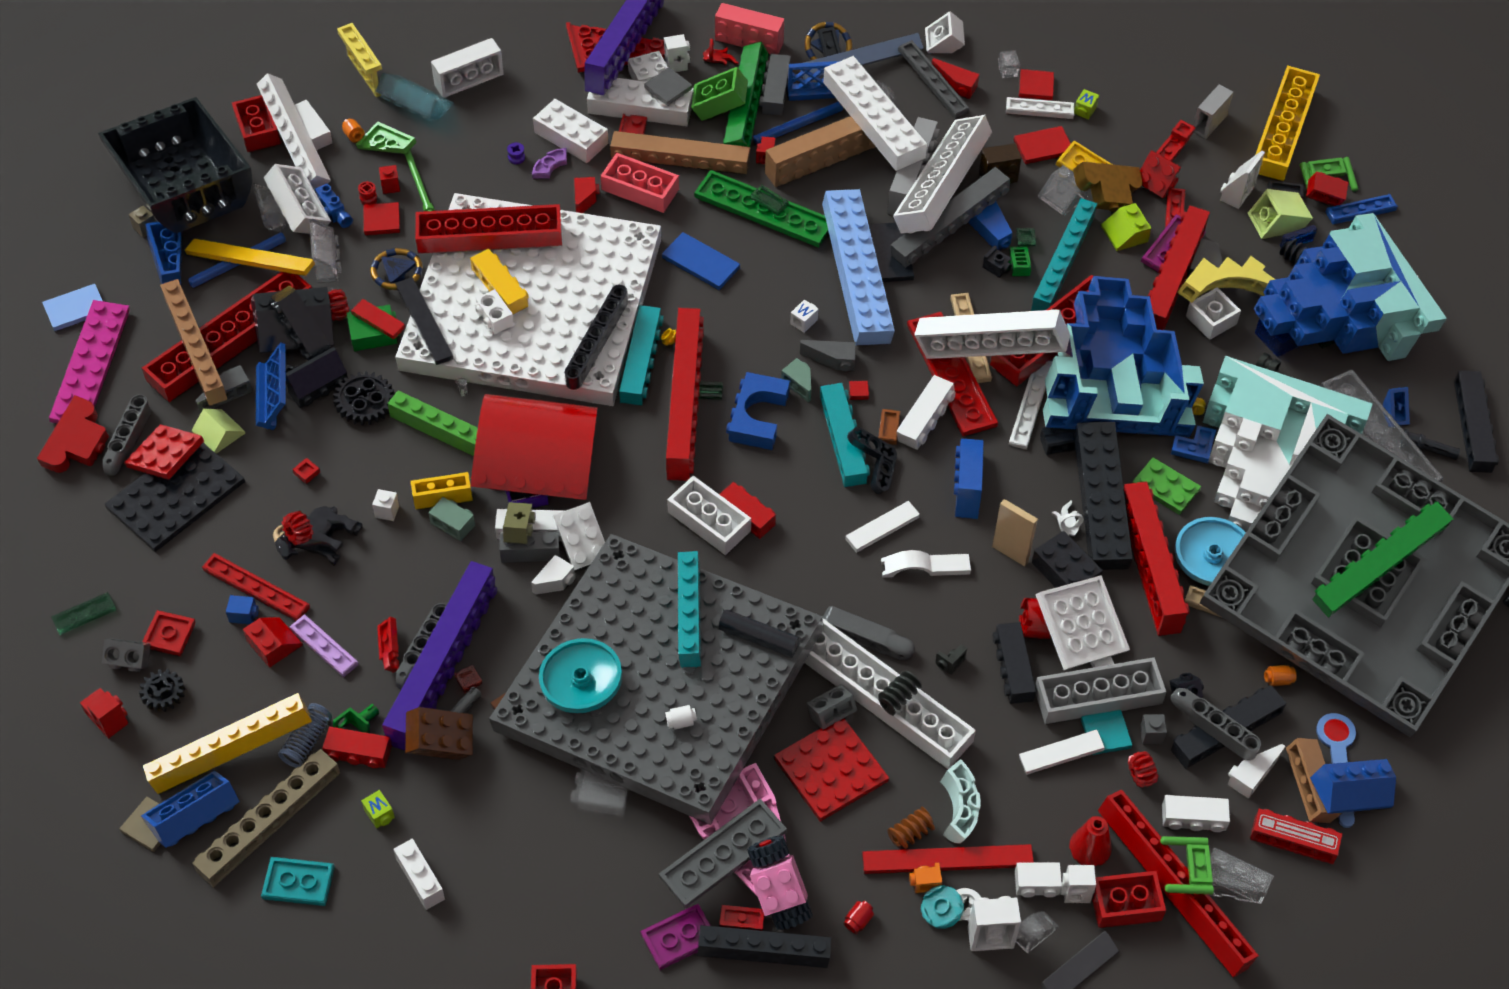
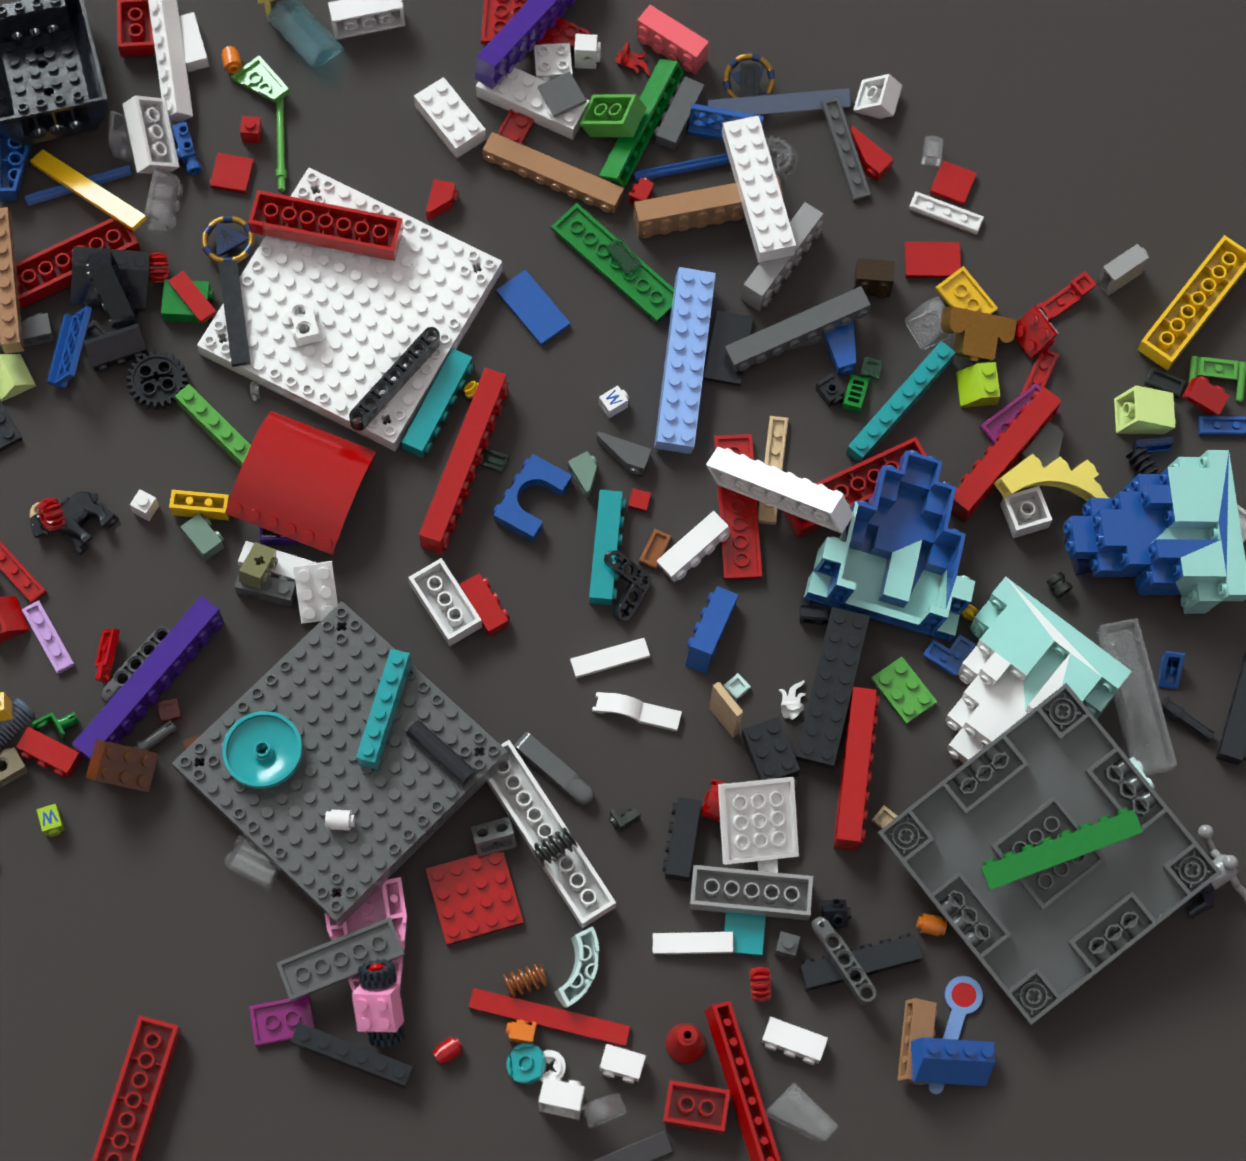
camera: 15 degrees right, 15 degrees up
red plate [292,458,321,484] -> none
red wheel [358,181,378,205] -> none
white brick [394,838,445,910] -> none
yellow brick [470,249,529,314] -> none
dark purple wheel [507,142,525,165] -> none
white slope [531,555,575,594] -> none
medium lavender tile [532,148,567,179] -> none
coral brick [601,153,679,213] -> none
red plate [719,905,764,931] -> none
white brick [893,115,992,234] -> none
white tile [1009,361,1053,450] -> none
white brick [1060,865,1096,903] -> none
lime brick [1074,89,1099,120] -> none
bright green plate [1160,836,1214,894] -> none
medium azure dish [1175,517,1246,586] -> none
white slope [1220,151,1265,209] -> none
white slope [1227,744,1286,799] -> none
red brick [1250,808,1342,864] -> none

